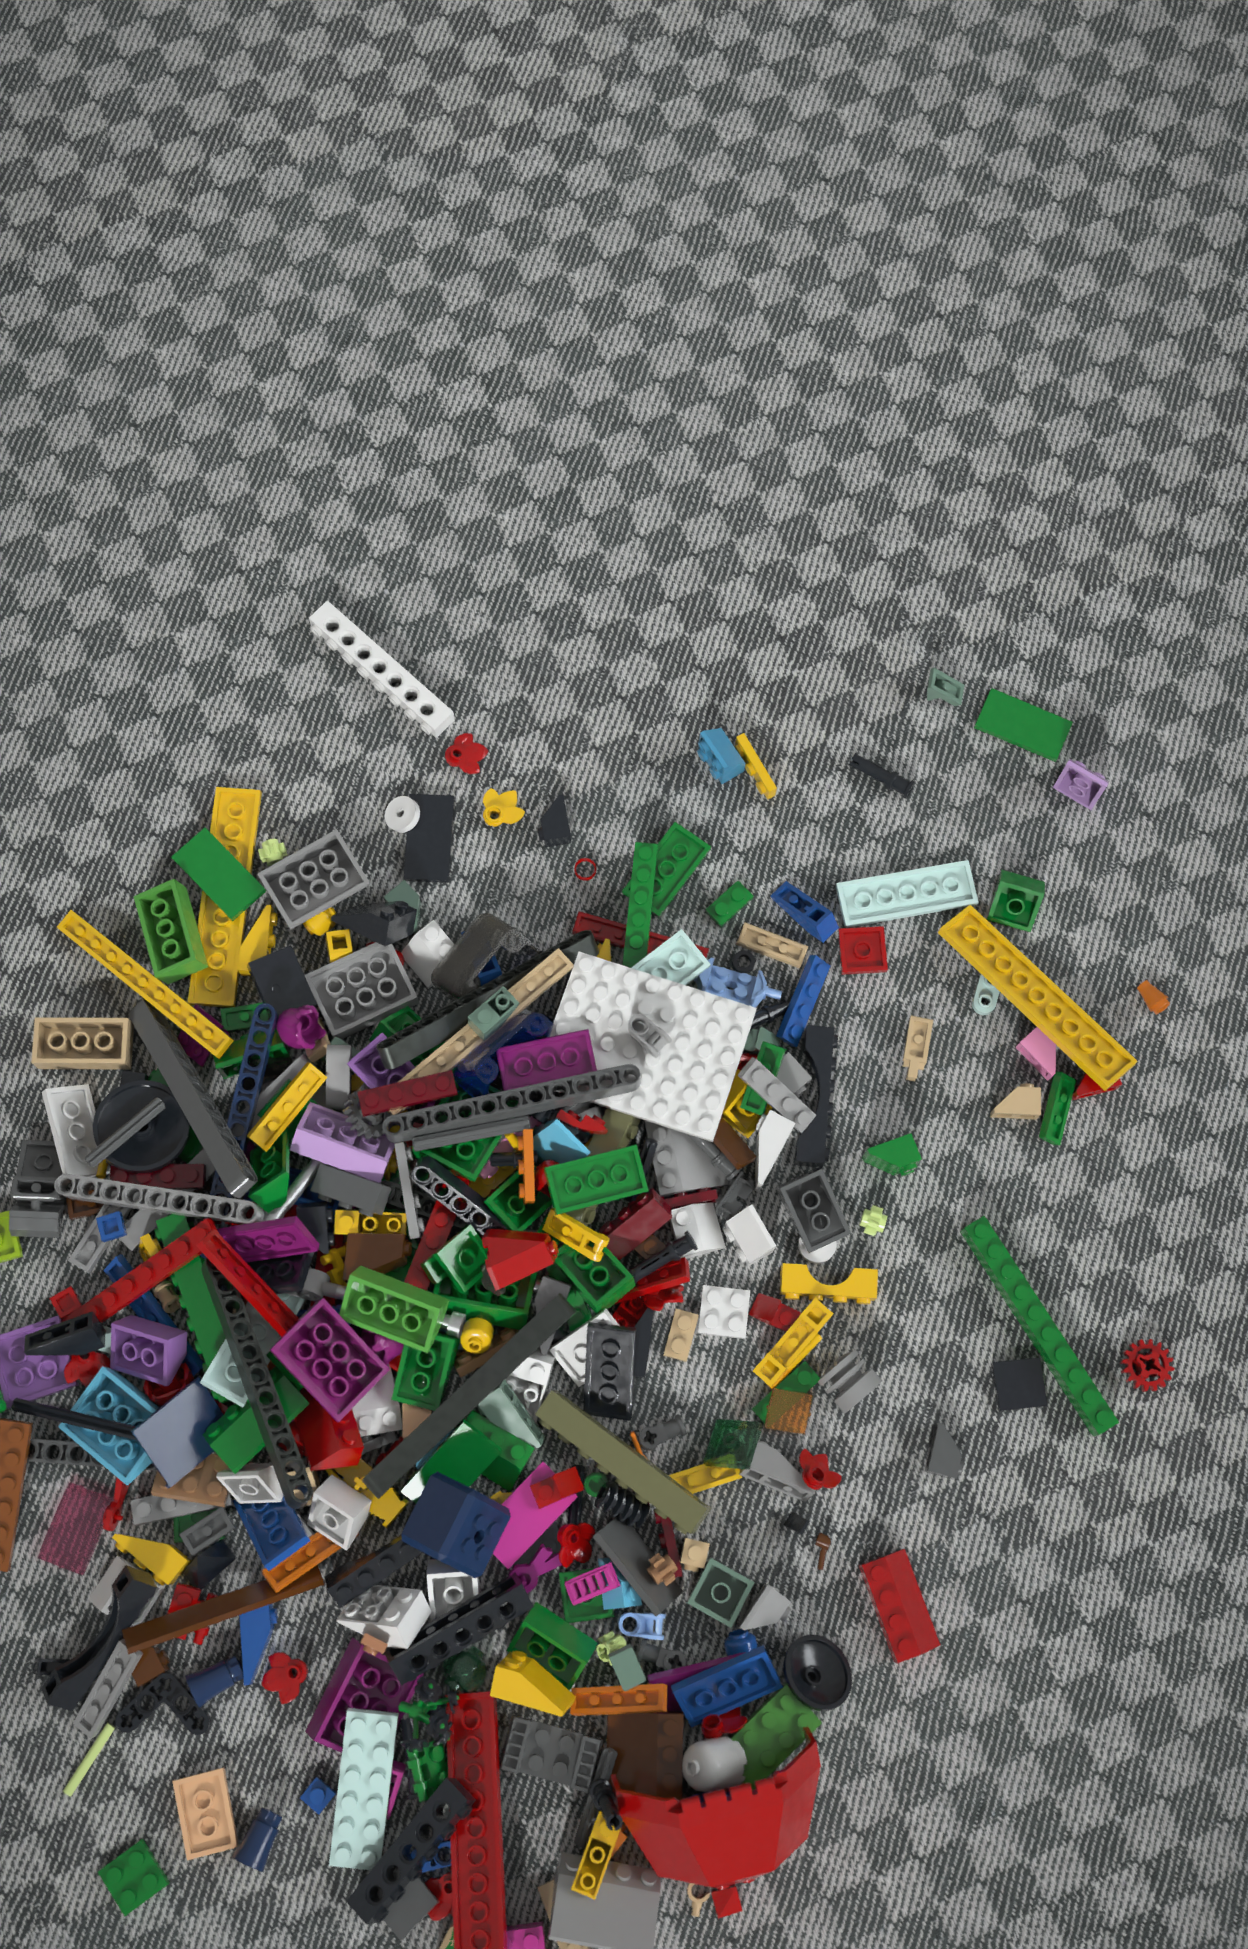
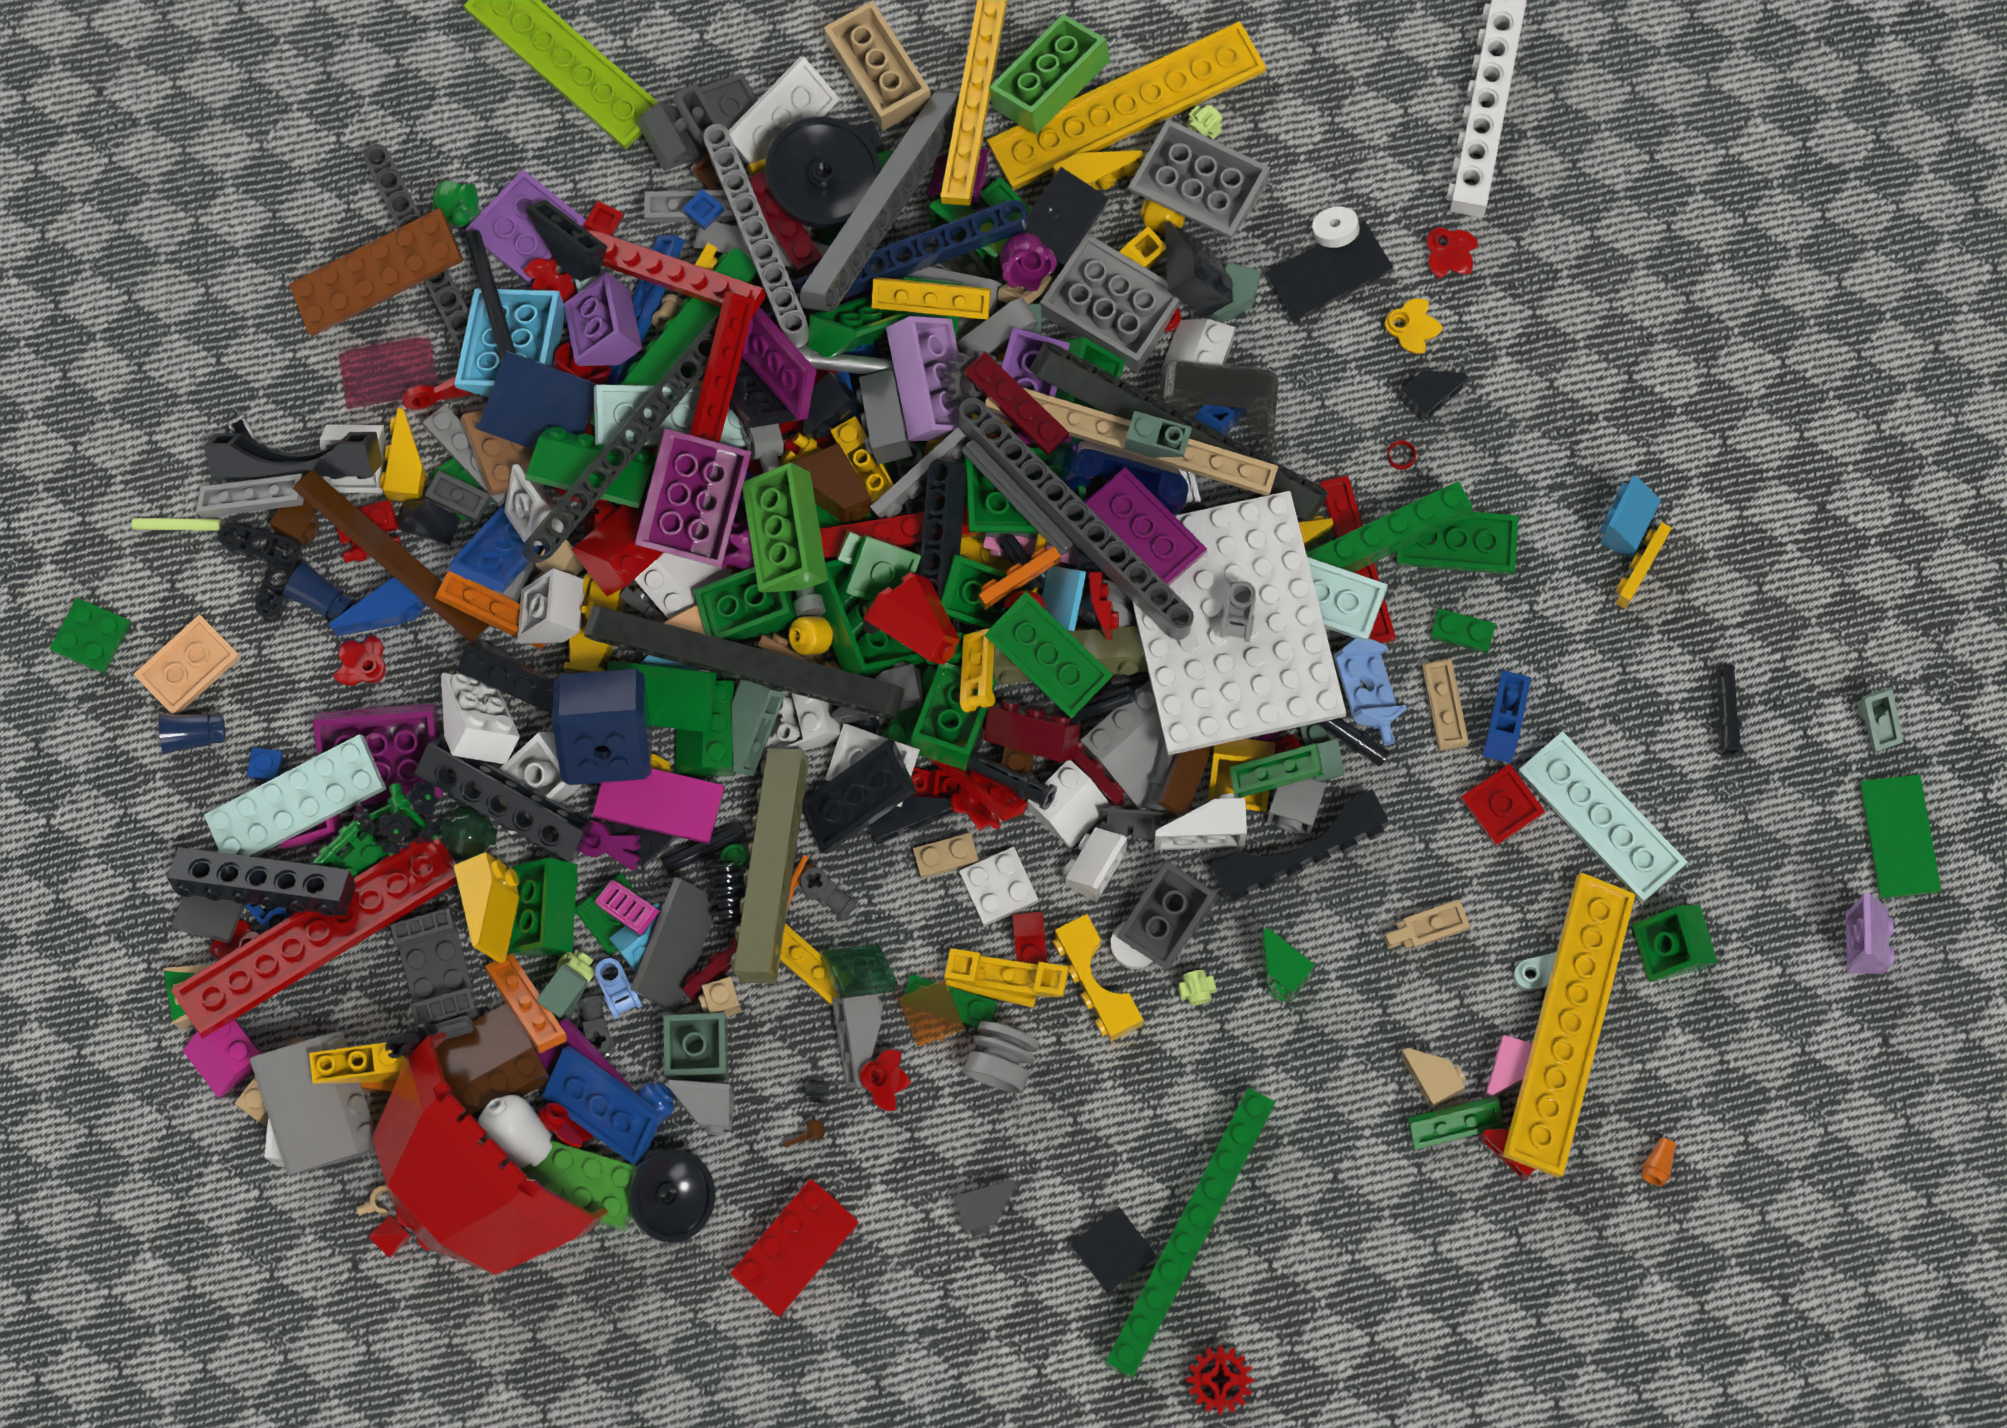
camera: 65 degrees right, 0 degrees up
dark grey axle [85,1097,165,1168] -> none
green tile [171,828,266,922] -> none
nougat plate [359,1633,388,1656] -> none
red slope [530,1467,585,1509] -> none
red plate [557,1522,596,1568] -> none
medium nougat gear [647,1553,678,1586] -> none
black piece [731,950,756,973] -> none
light grey plate [738,1057,816,1133] -> none
blue plate [776,955,831,1047] -> none

